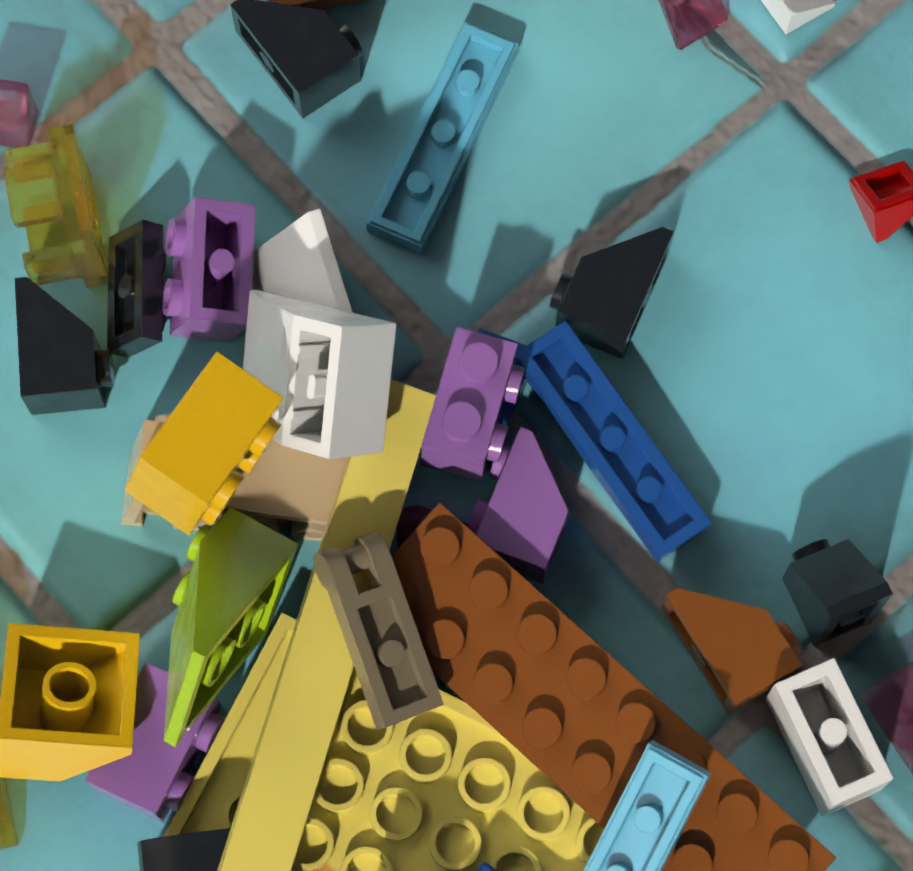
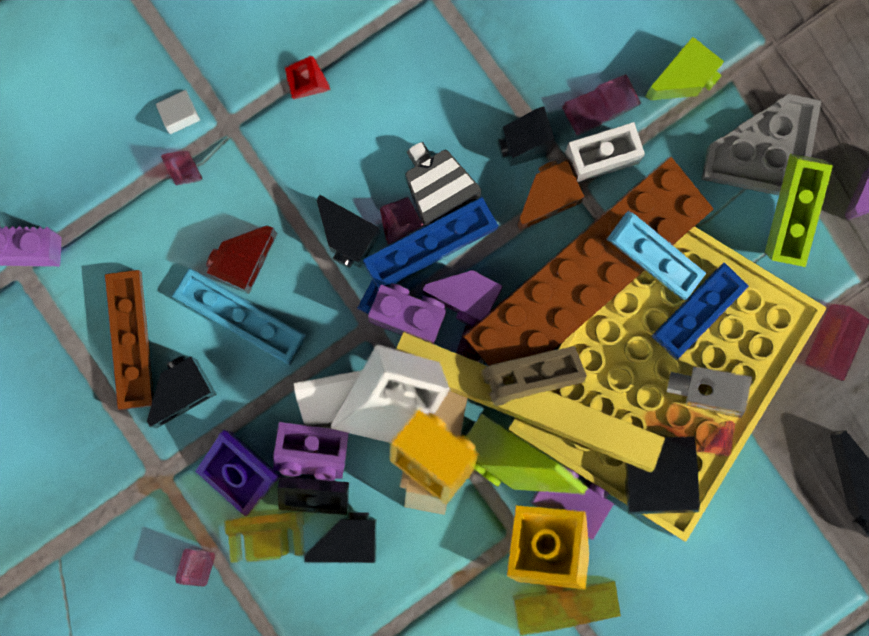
camera: 85 degrees left, 10 degrees up
none -> dark purple slope [195,430,282,517]
none -> clear red slope [206,225,277,294]
none -> clear pink slope [380,197,423,244]
none -> torso [405,142,481,227]

